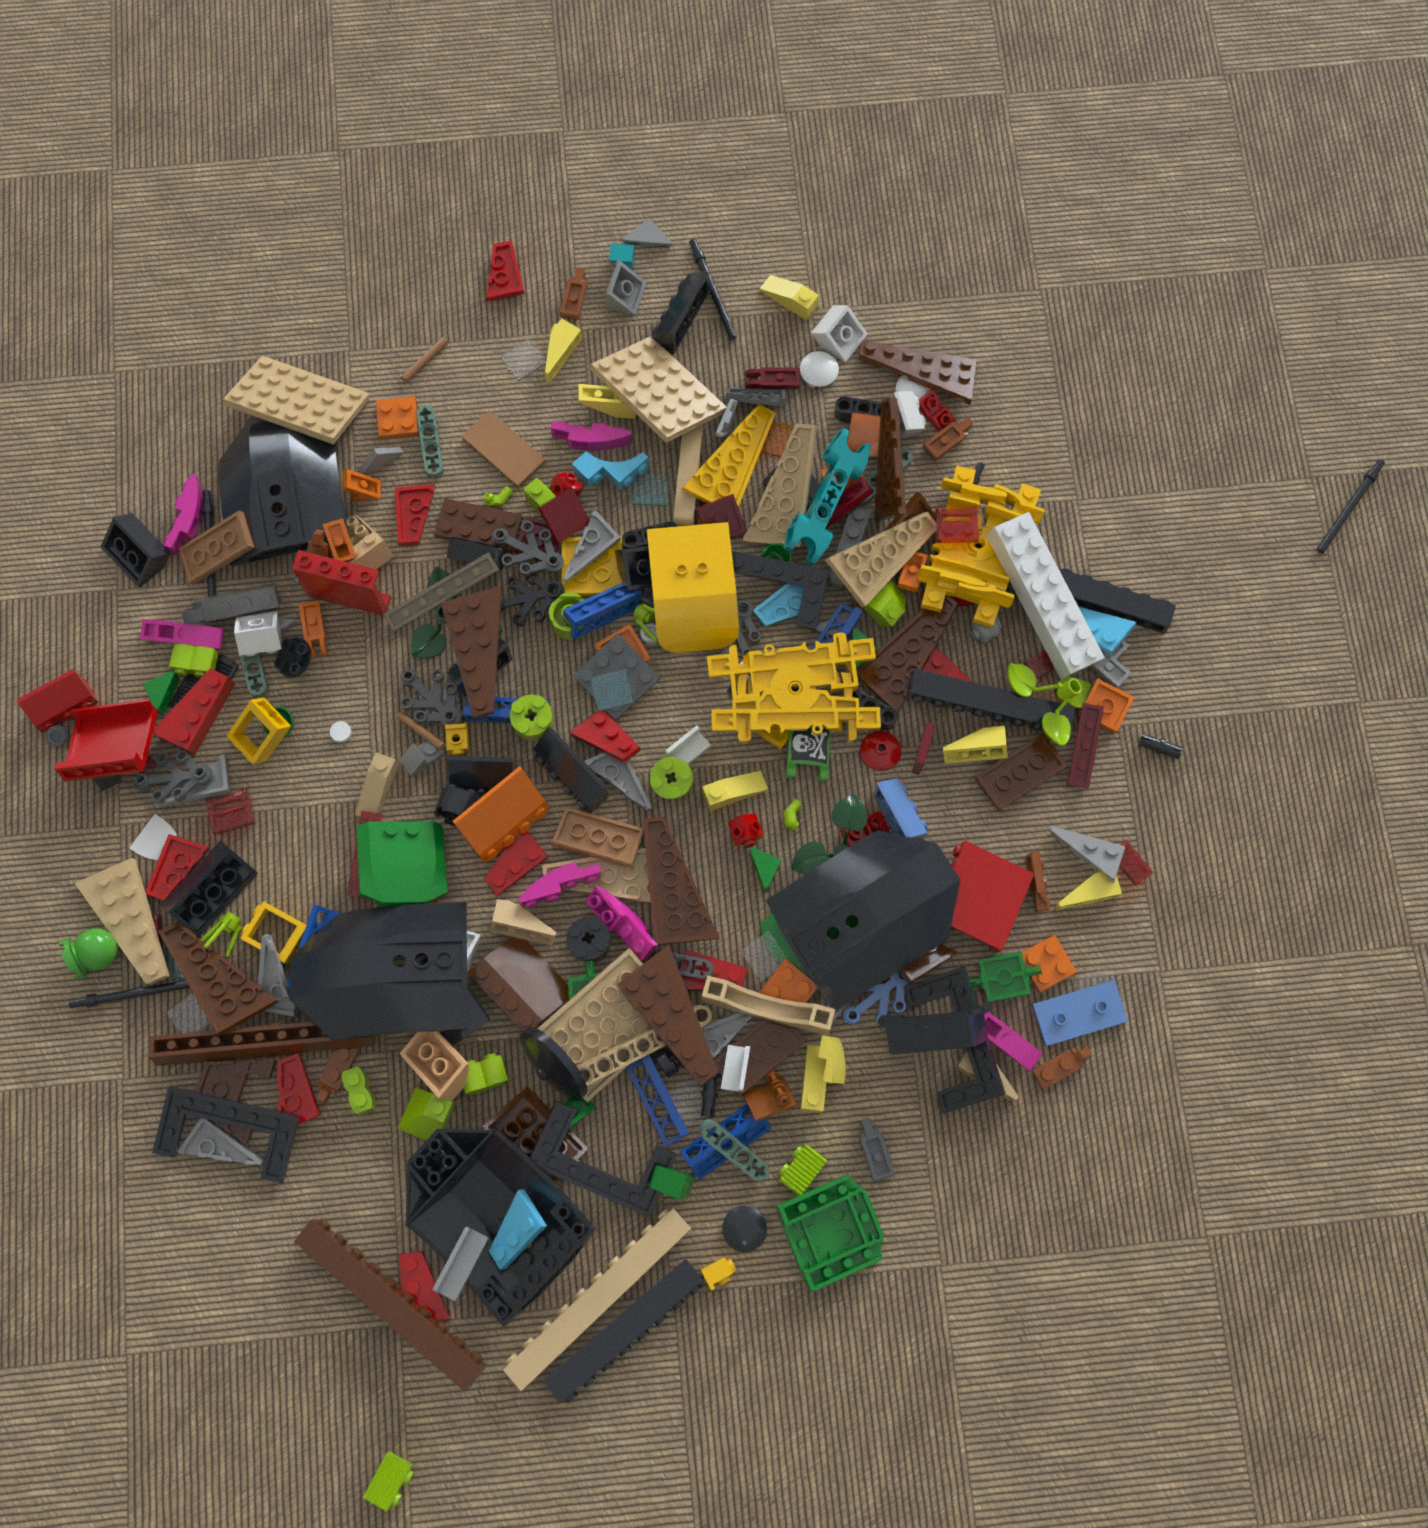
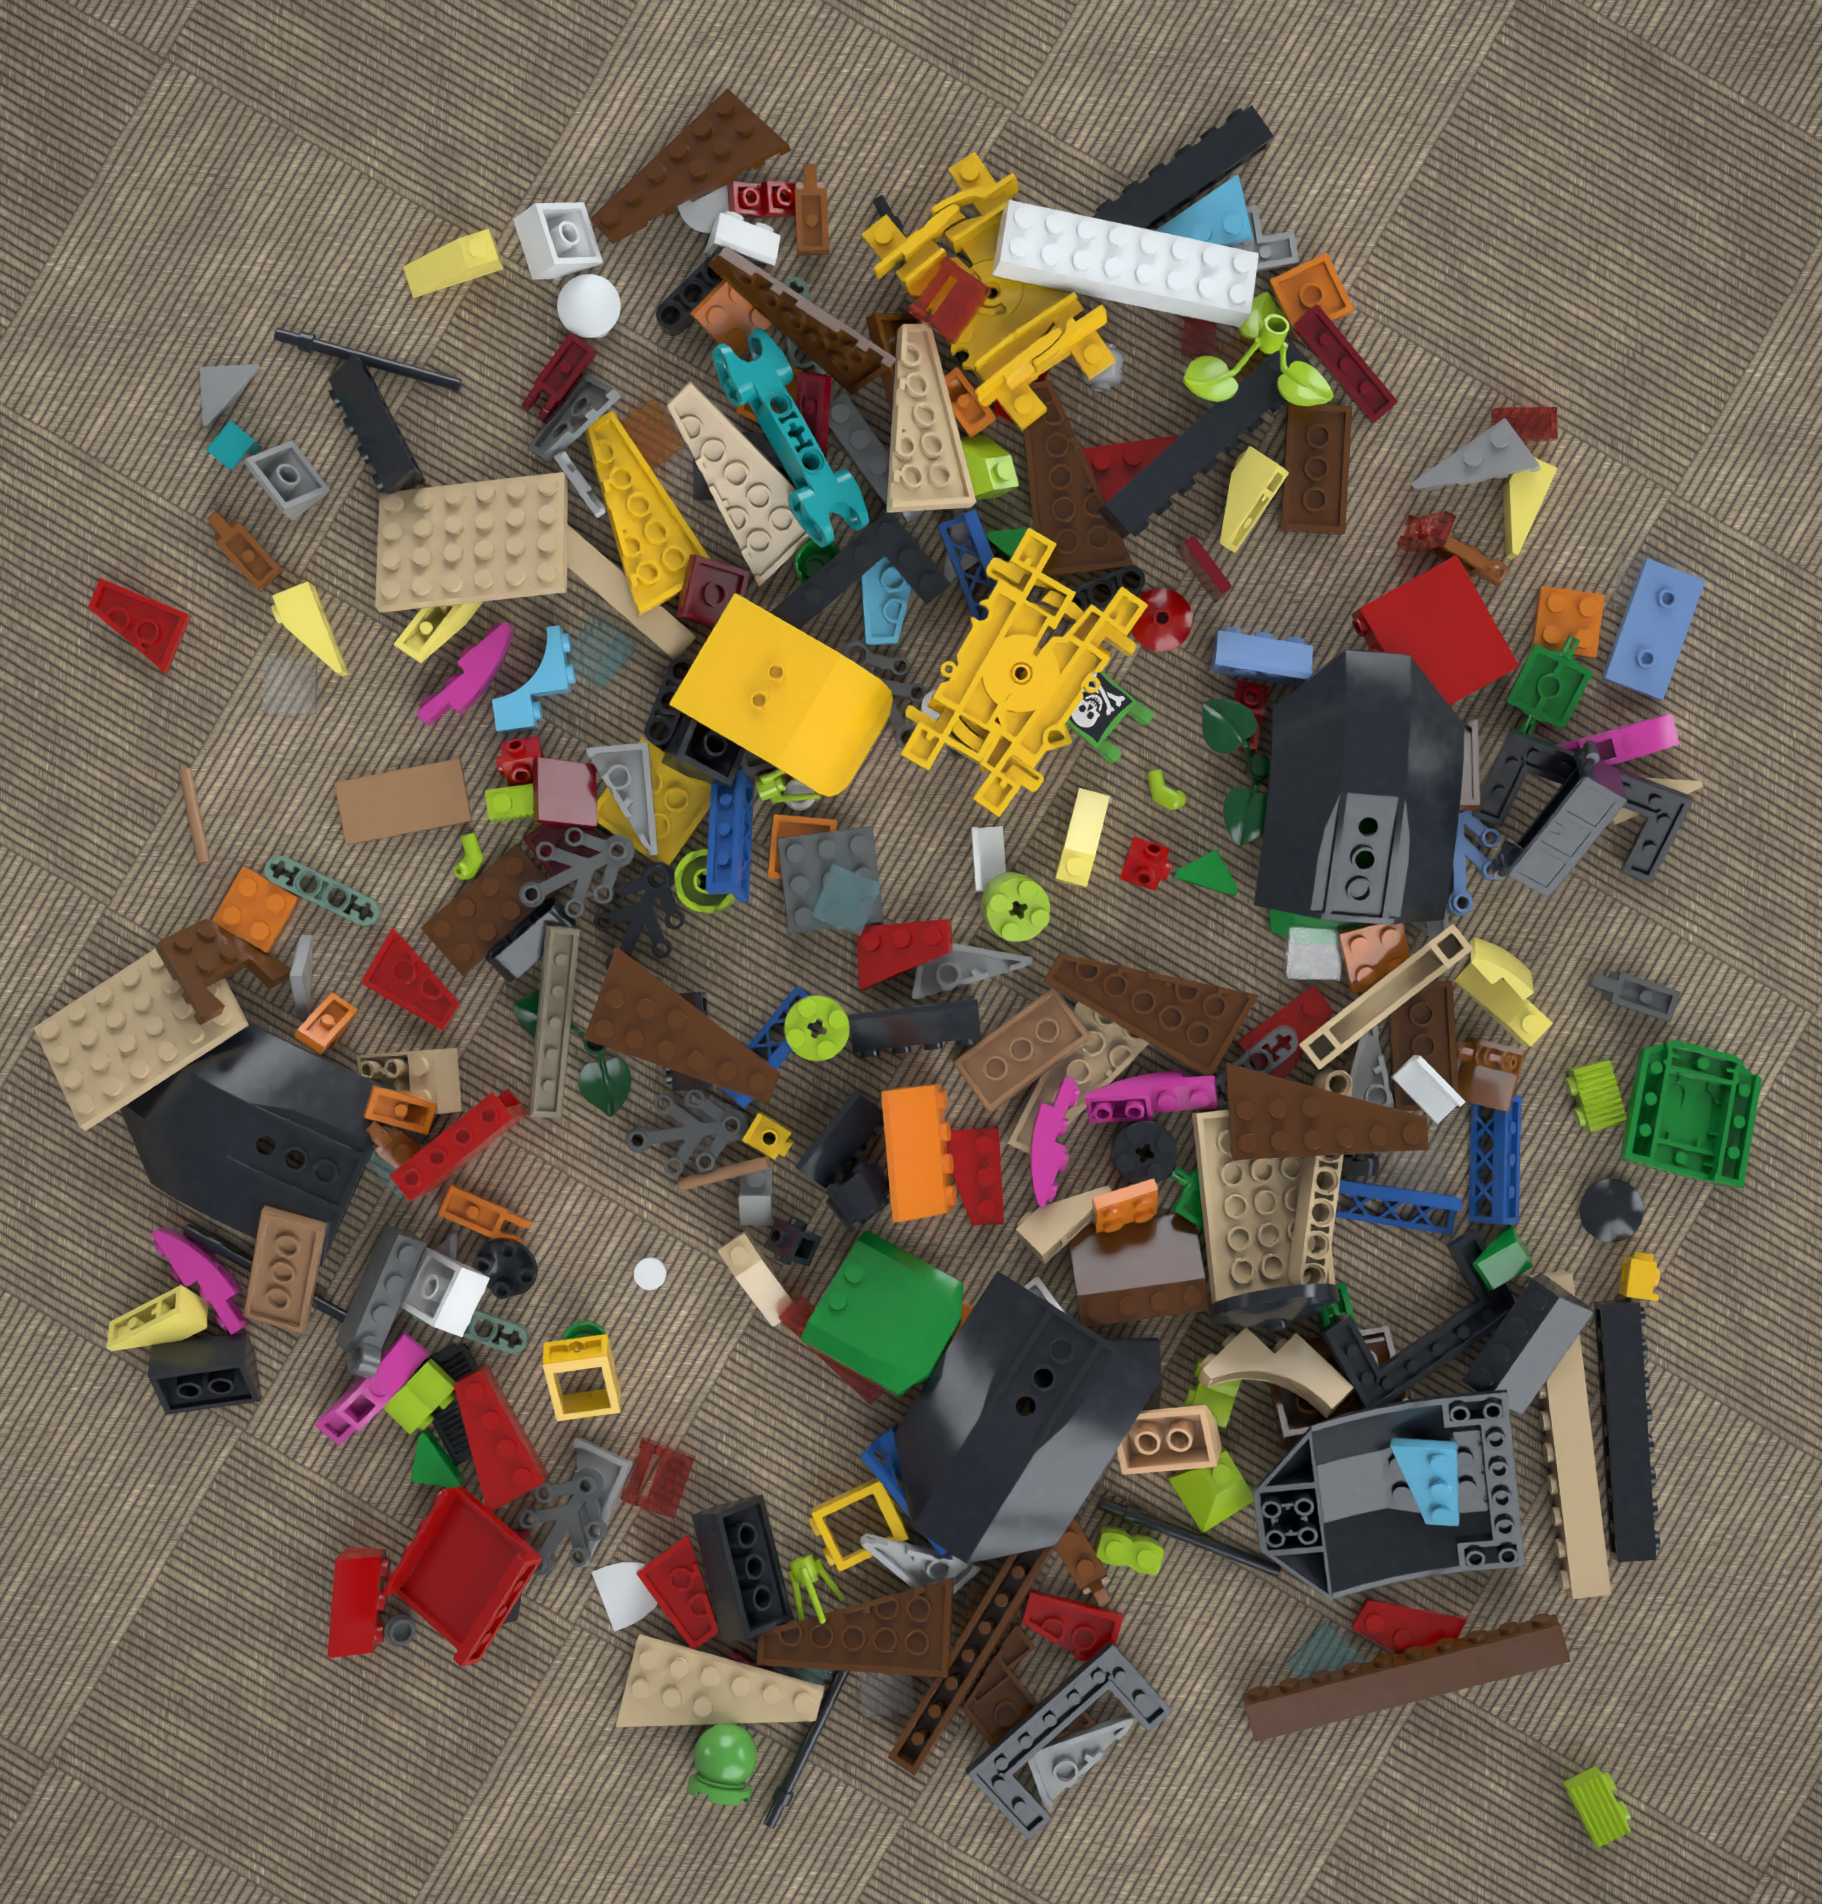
camera: 50 degrees left, 15 degrees up
light grey panel [432,1227,490,1302] -> none
sand green beam [699,1119,769,1181] -> none
black pin [701,1074,718,1117] -> none
dark orange hinge [1031,1046,1092,1090] -> none
black pin [1138,733,1183,759] -> none
none -> light yellow slope [107,1285,208,1351]
none -> reddish brown wing [156,919,291,1025]
none -> black brick [764,1217,822,1267]
none -> orange plate [1092,1179,1158,1233]
none -> black bar [1098,1497,1282,1577]
none -> tan arch [1198,1327,1354,1418]
none -> clear light blue piece [1287,1622,1364,1678]
none -> clear red plate [1397,511,1456,552]
none -> black slope [1462,1273,1595,1414]

